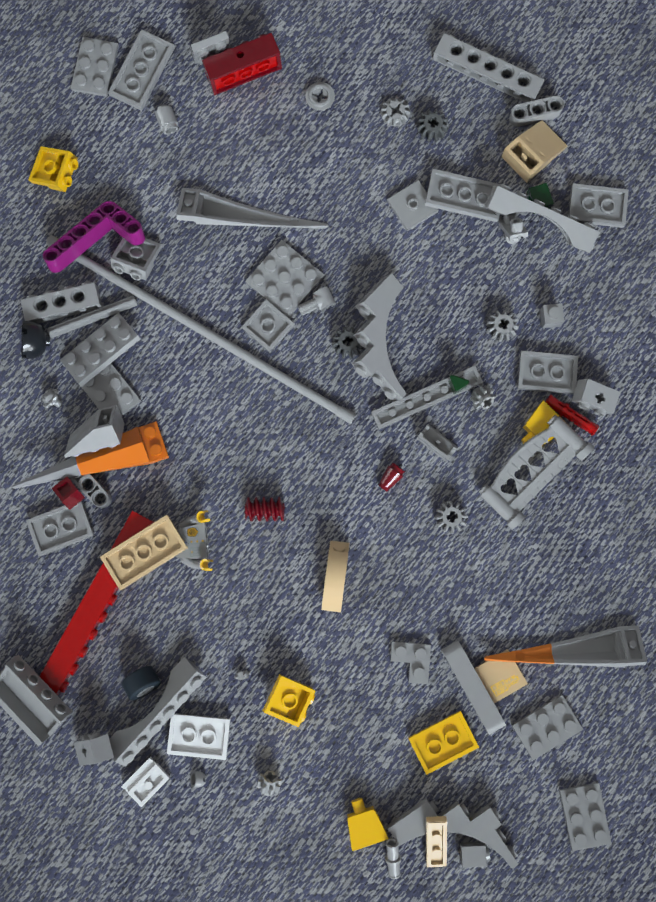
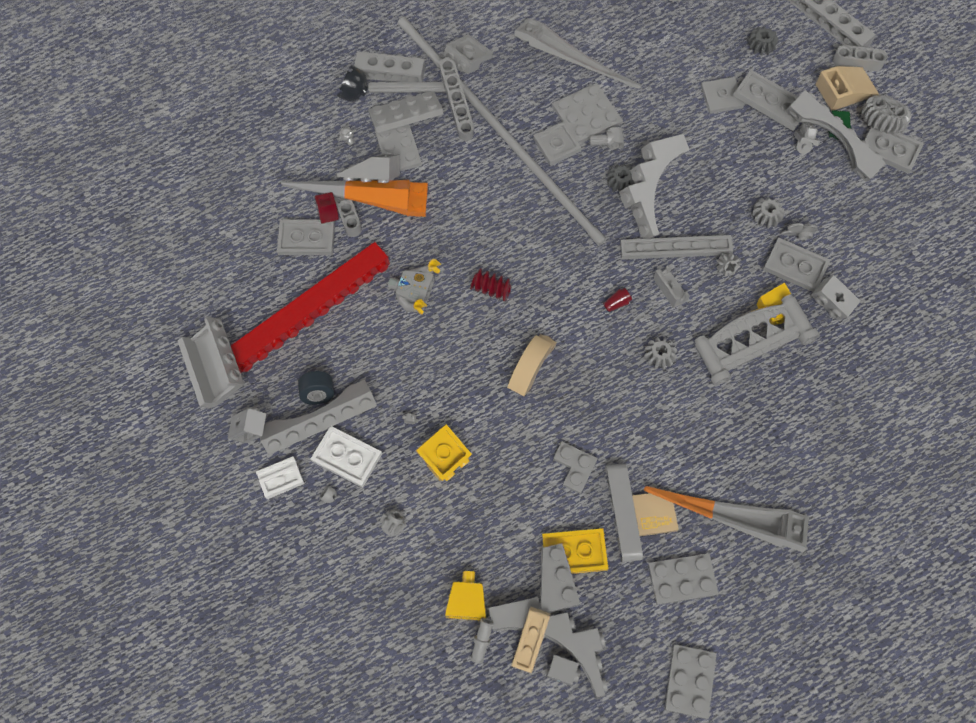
camera: 20 degrees right, 15 degrees down
magenta beam [43,201,145,273] -> none
tan plate [100,515,188,590] -> none
light grey gear [381,97,410,127] -> none
dark green slope [448,375,469,394] -> none
light grey brick [540,303,565,328] -> none
red pin [545,395,599,436] -> none
none -> light grey beam [440,57,474,141]
none -> light grey wing [539,543,580,613]
none -> light grey plate [781,223,818,240]
none -> light grey gear [861,95,912,134]

